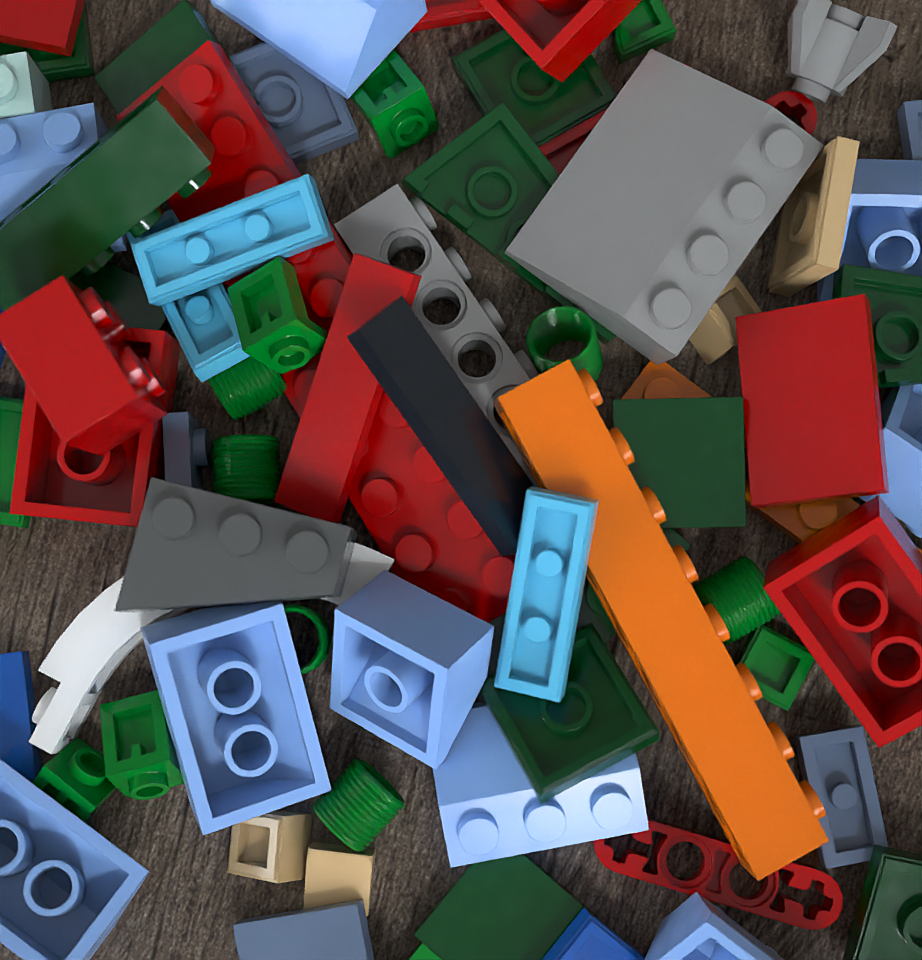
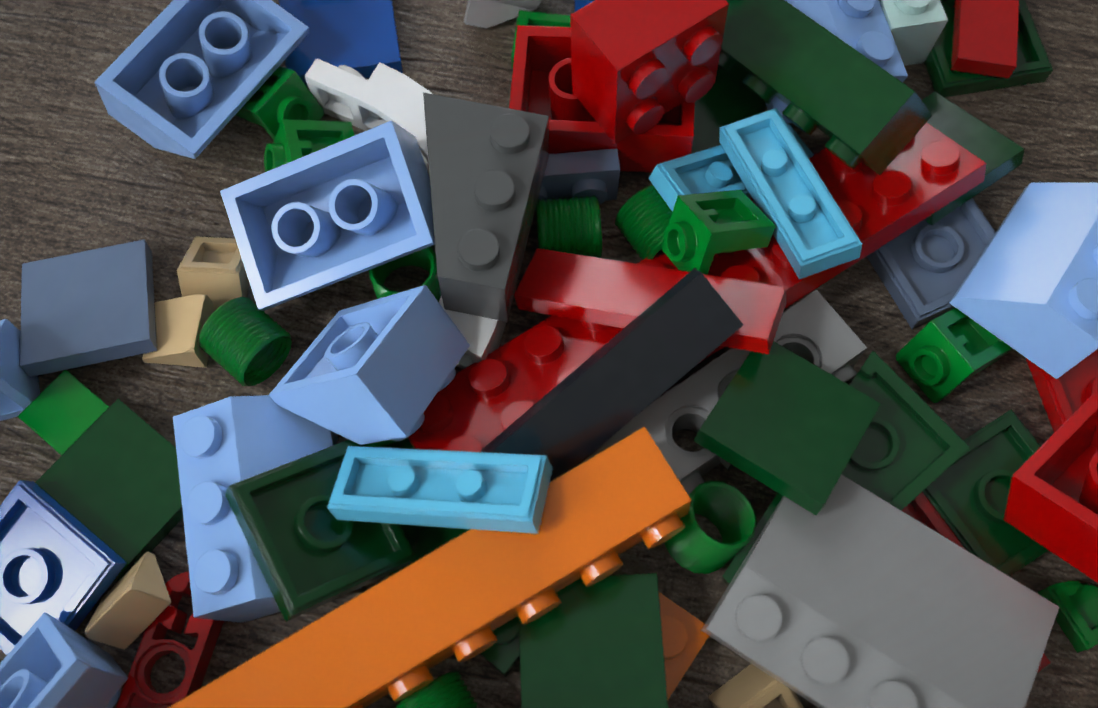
camera: 85 degrees right, 15 degrees down
none -> tan slope [85,552,171,650]
none -> dark green tile [694,341,881,515]

